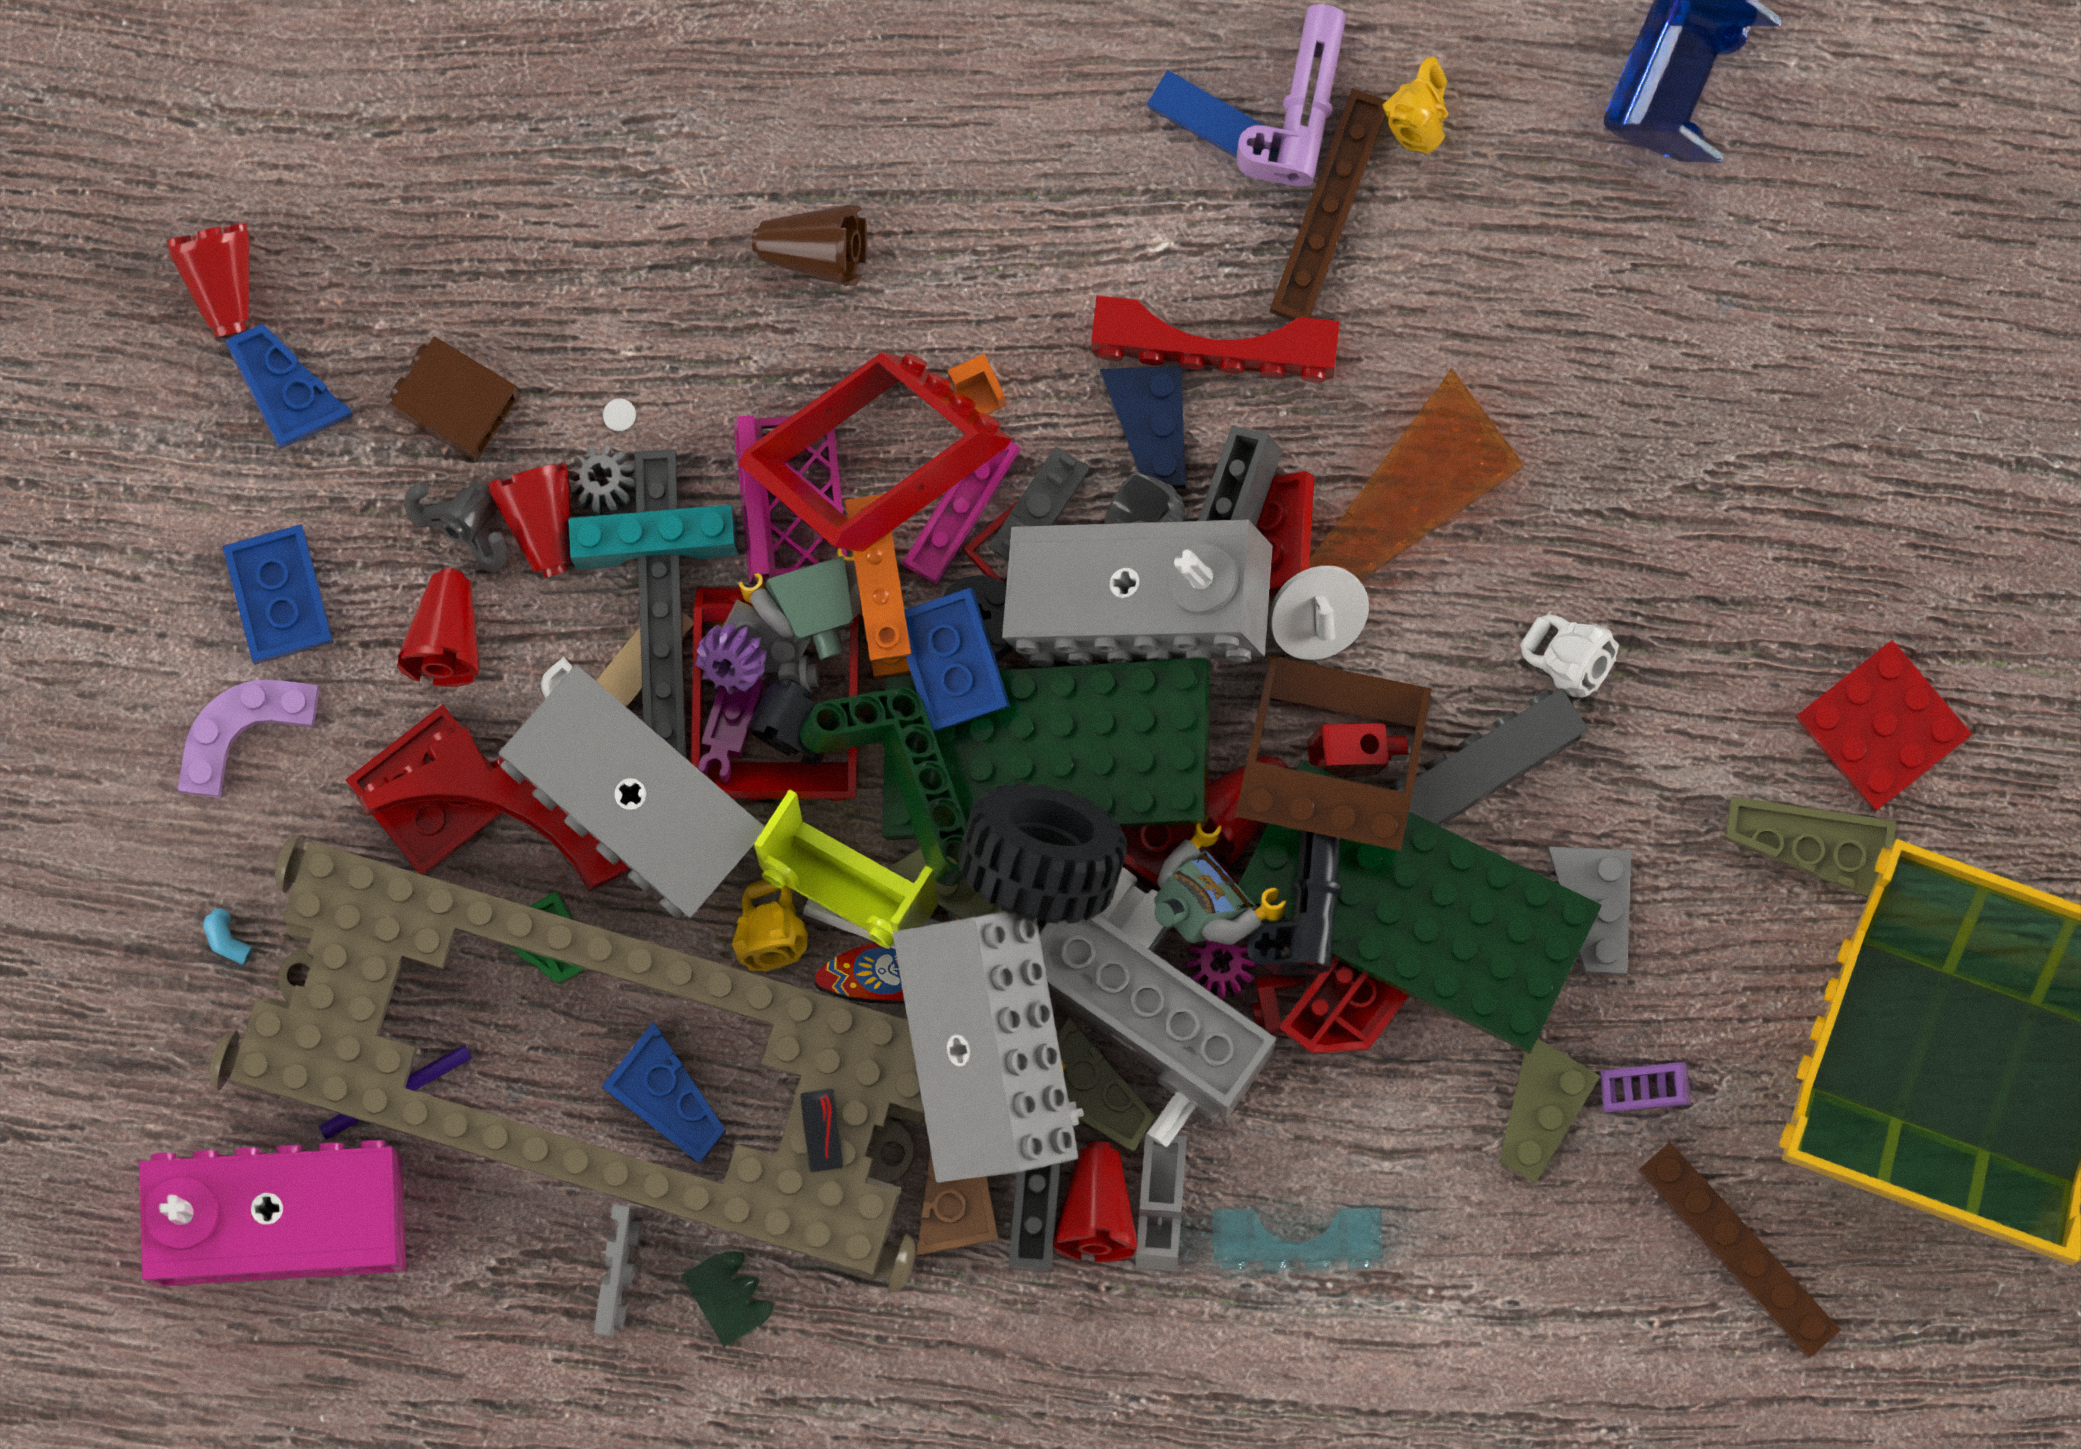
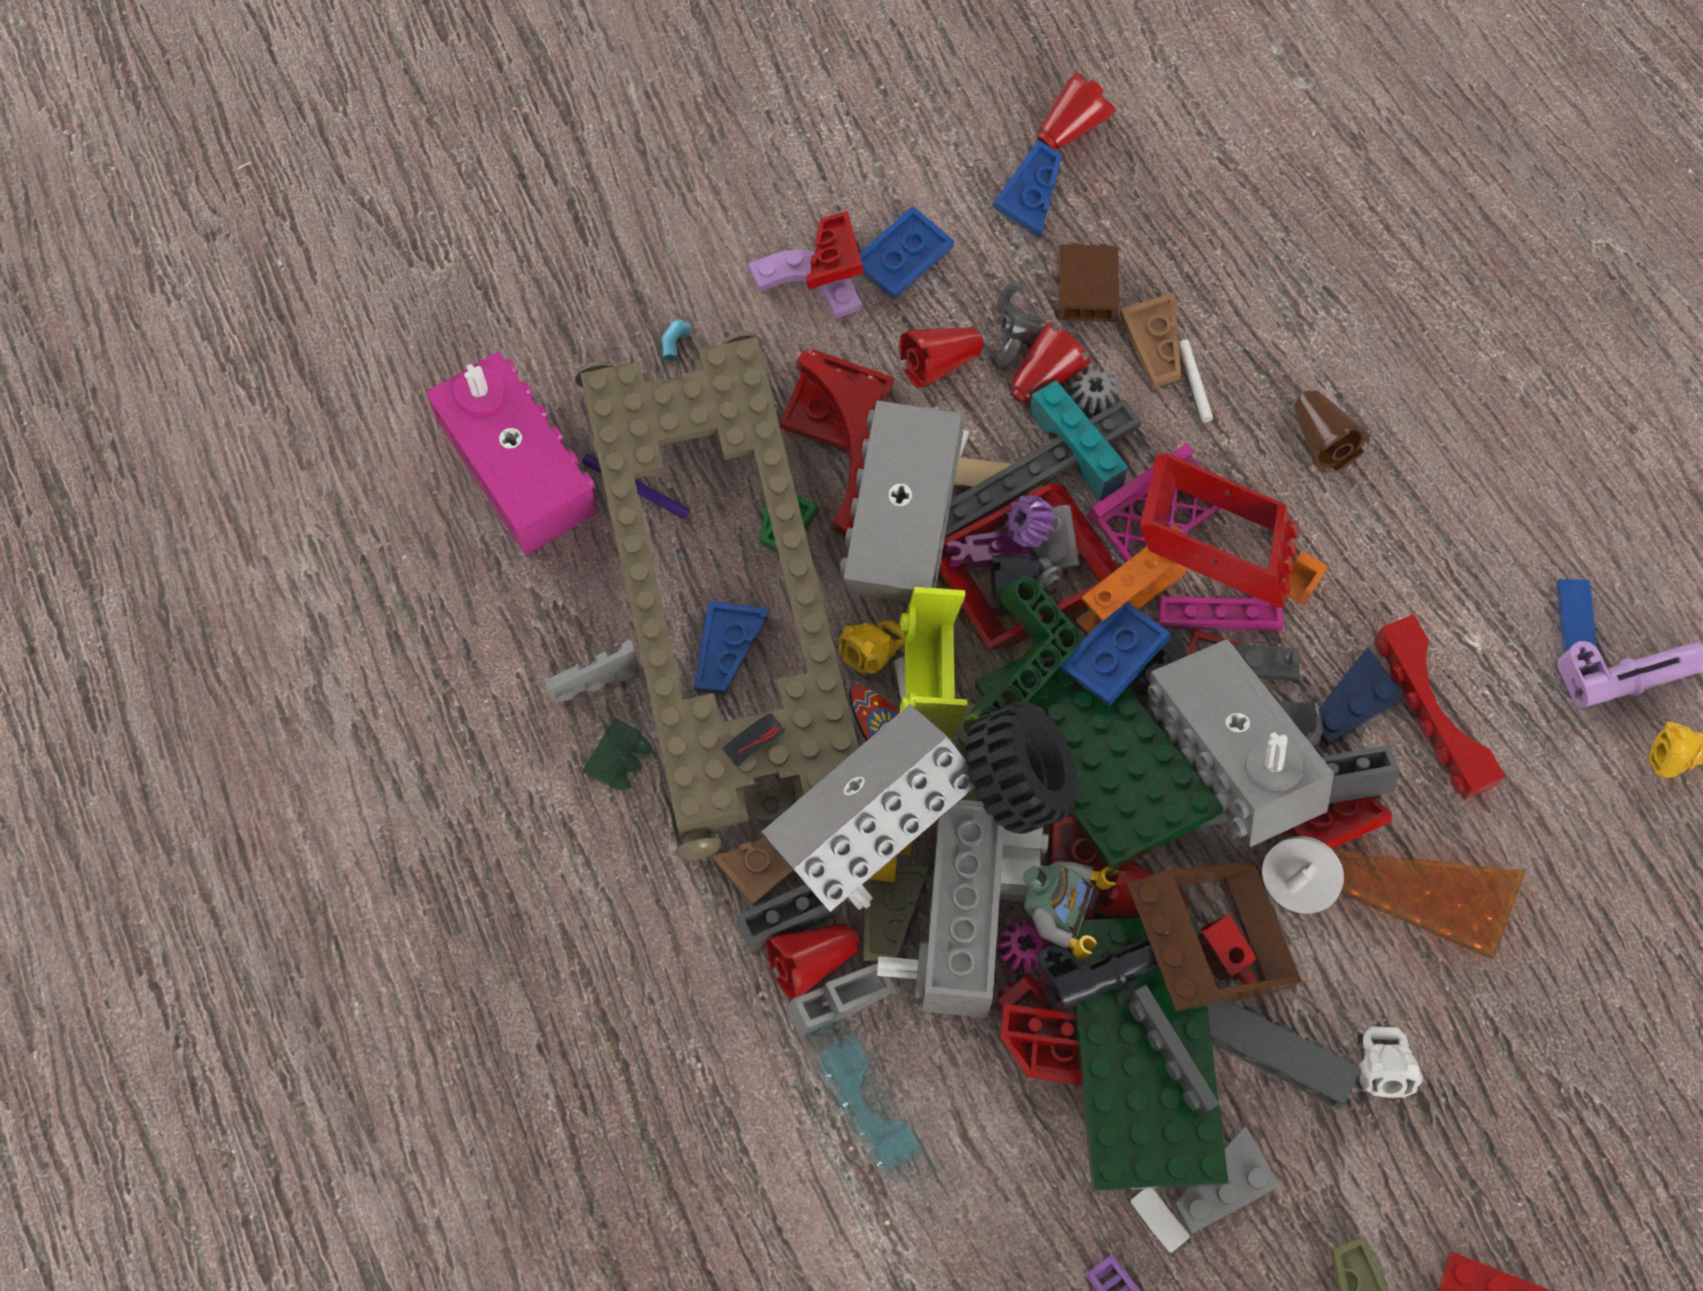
camera: 55 degrees right, 10 degrees down
white sticker [603,399,636,431] -> none
sand green torso [739,548,862,660] -> none
reddish brown plate [1270,88,1387,321] -> none
olive wing [1499,1038,1601,1184] -> none
none -> red wing [806,211,864,290]
none -> medium nougat wing [1119,292,1181,388]
none -> dark grey plate [1127,985,1219,1116]
none -> white sticker [1131,1189,1190,1253]
none -> white bar [1178,340,1213,422]

